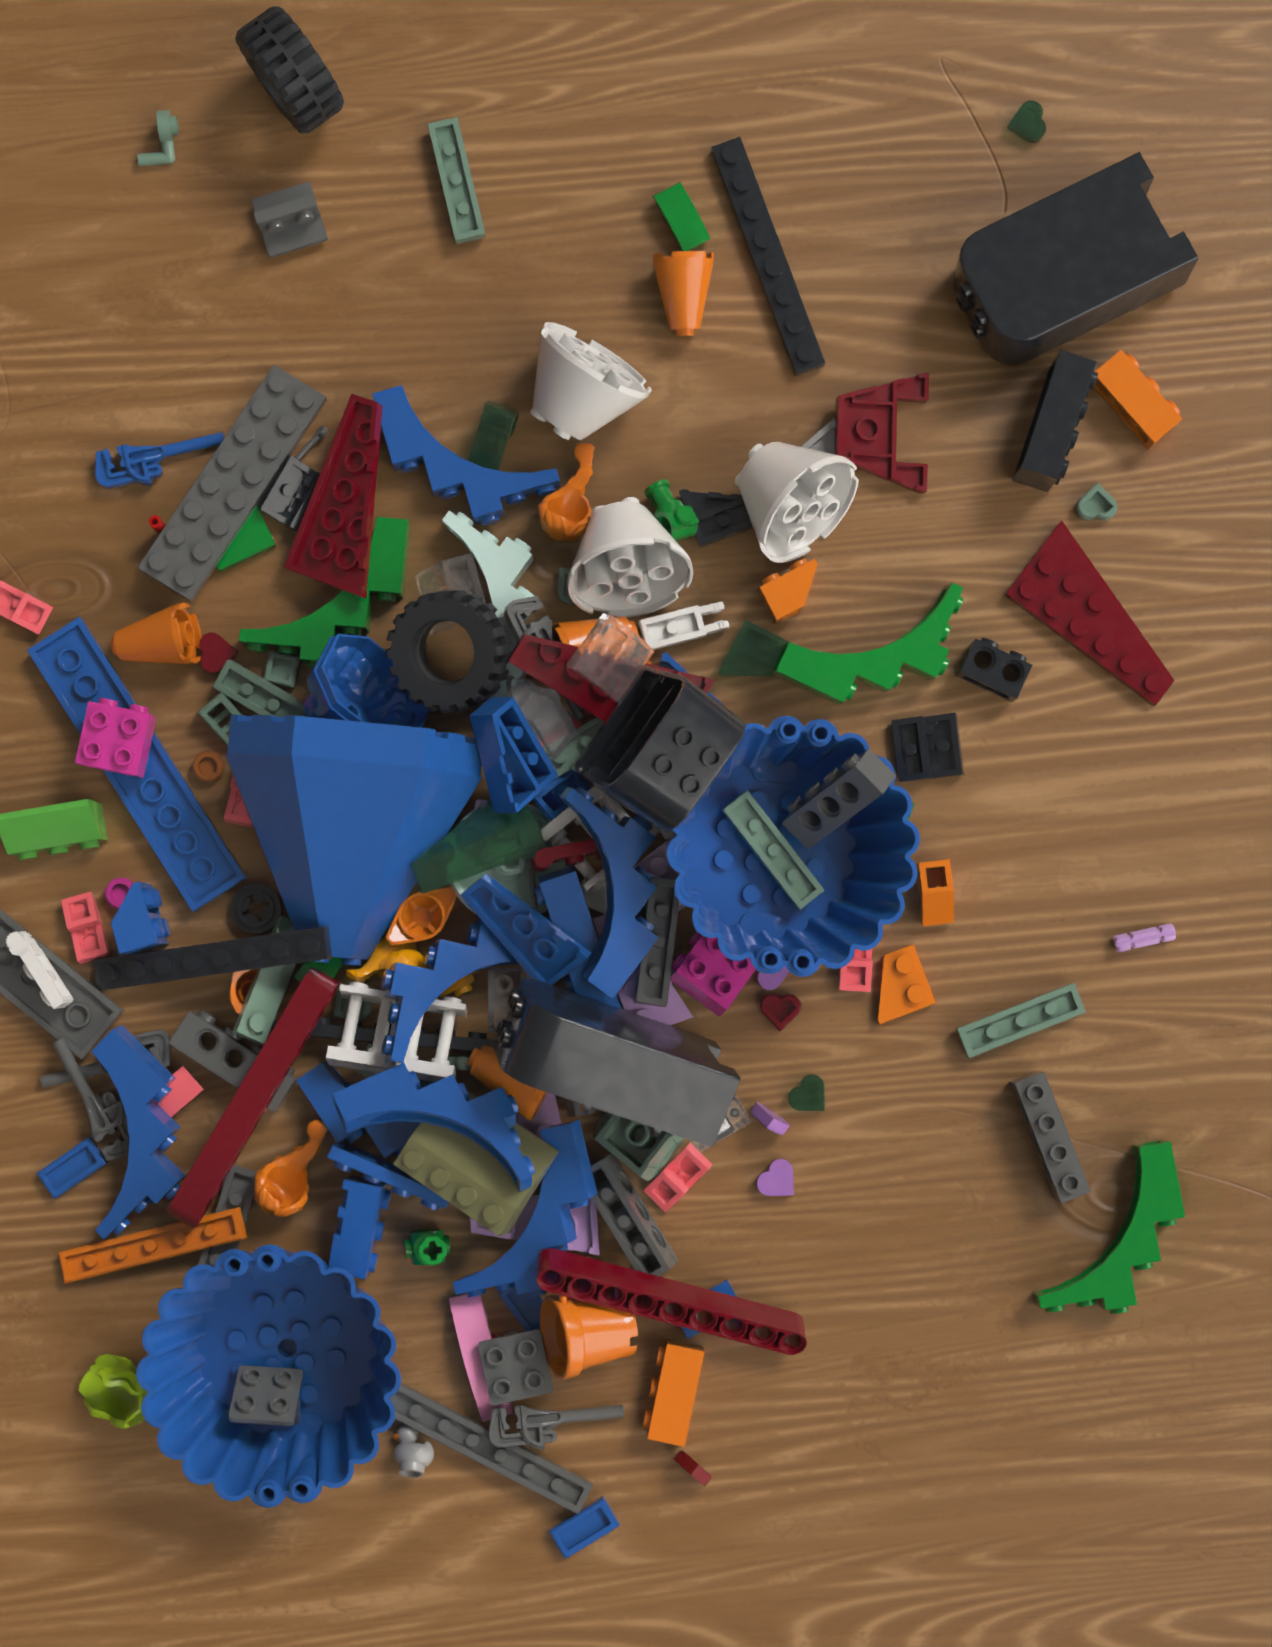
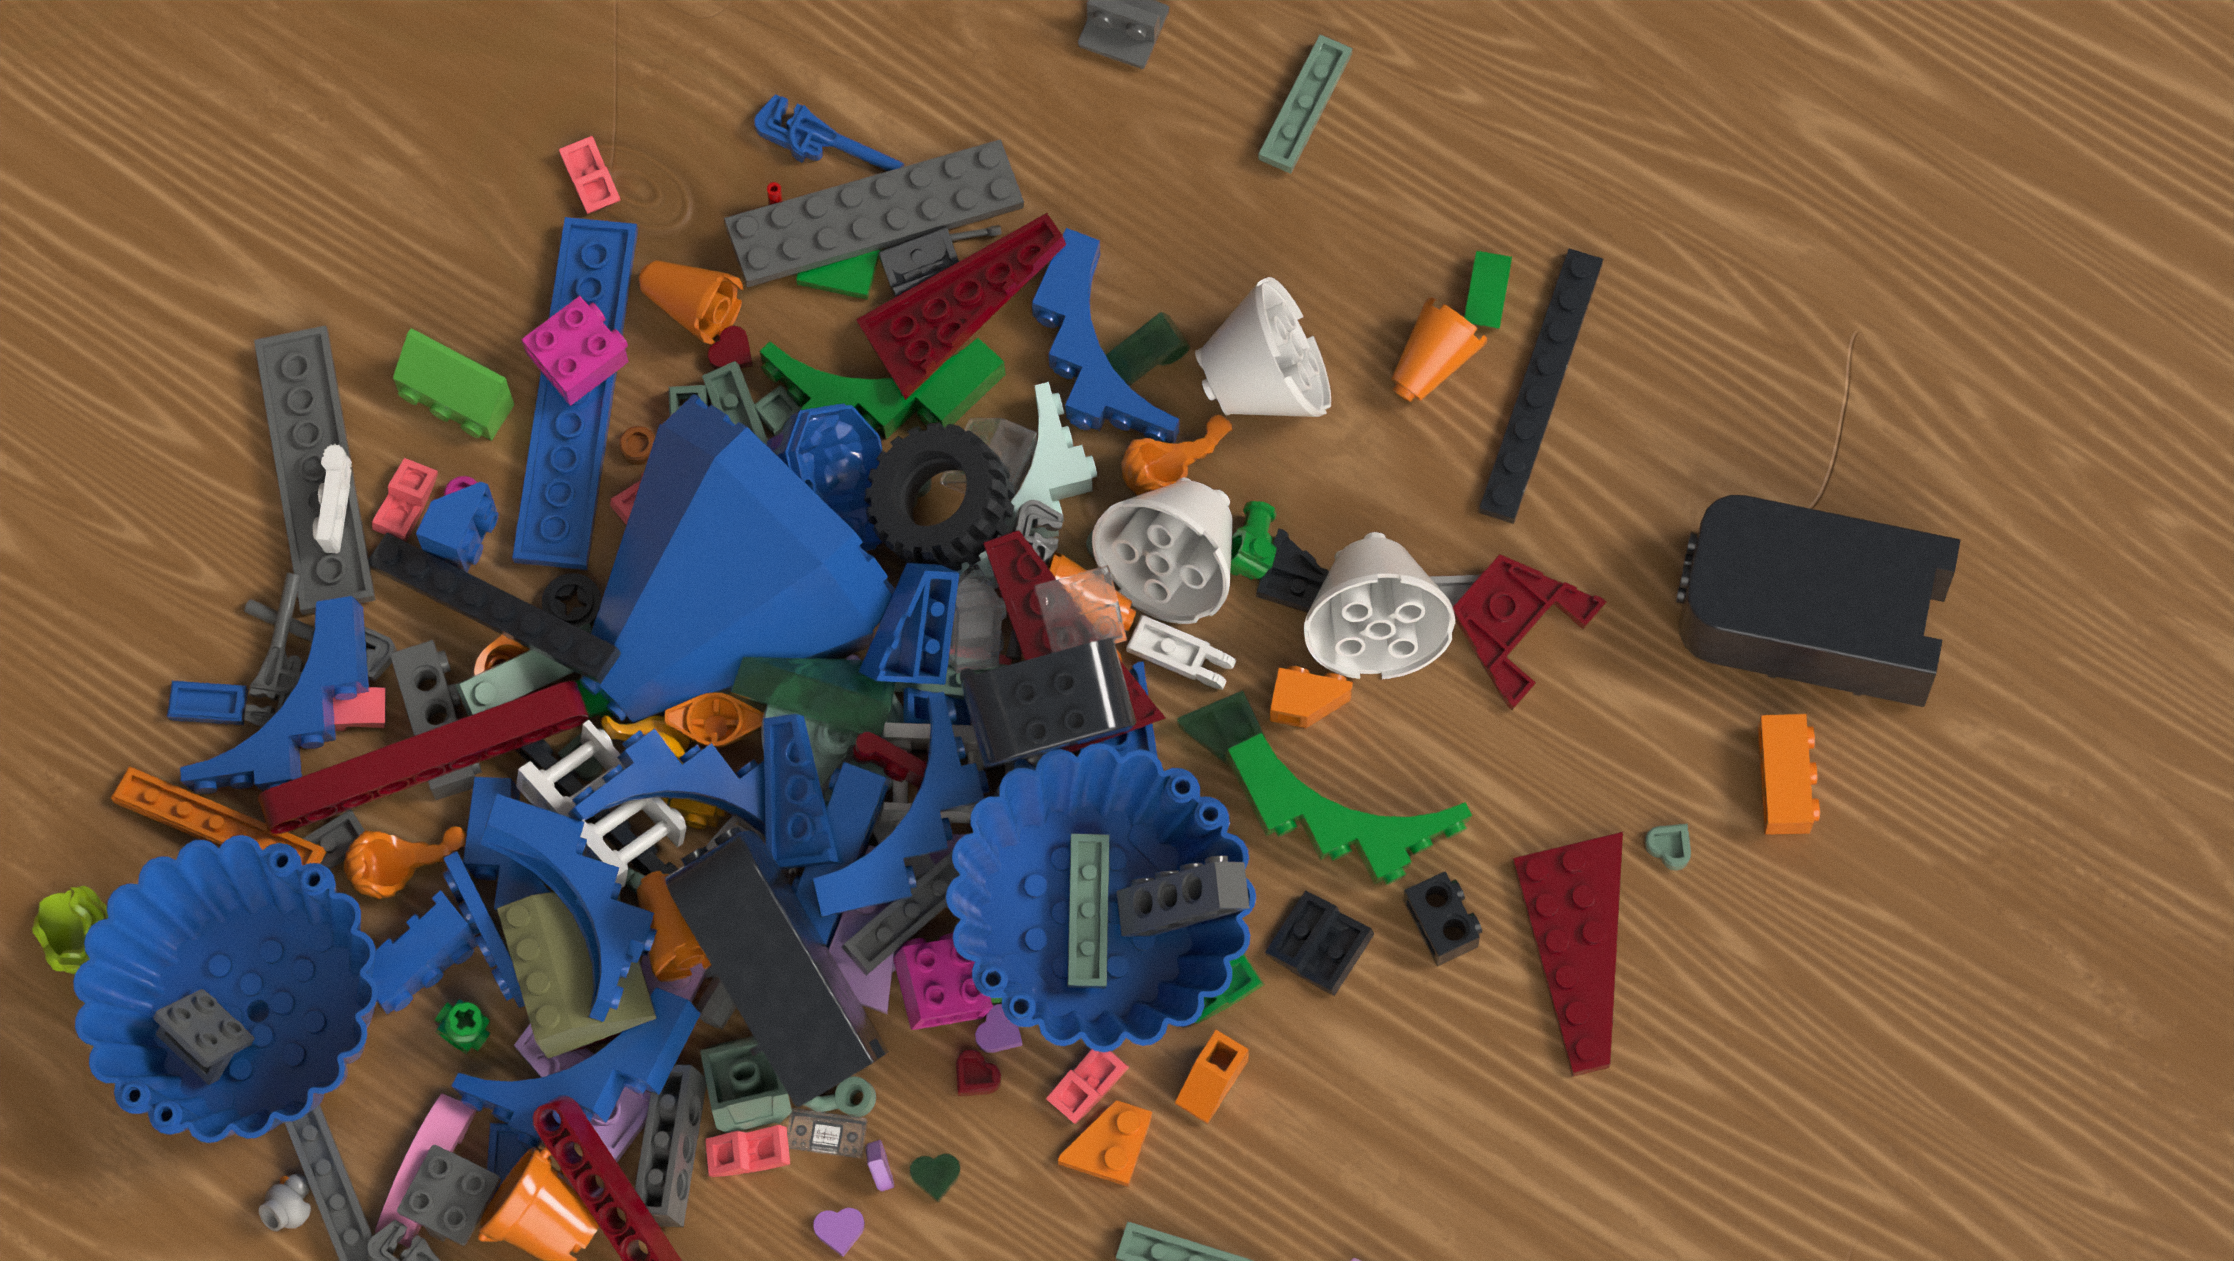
camera: 40 degrees right, 15 degrees down
clear green tile [1007,100,1046,143] -> none
black piece [1012,350,1098,492] -> none

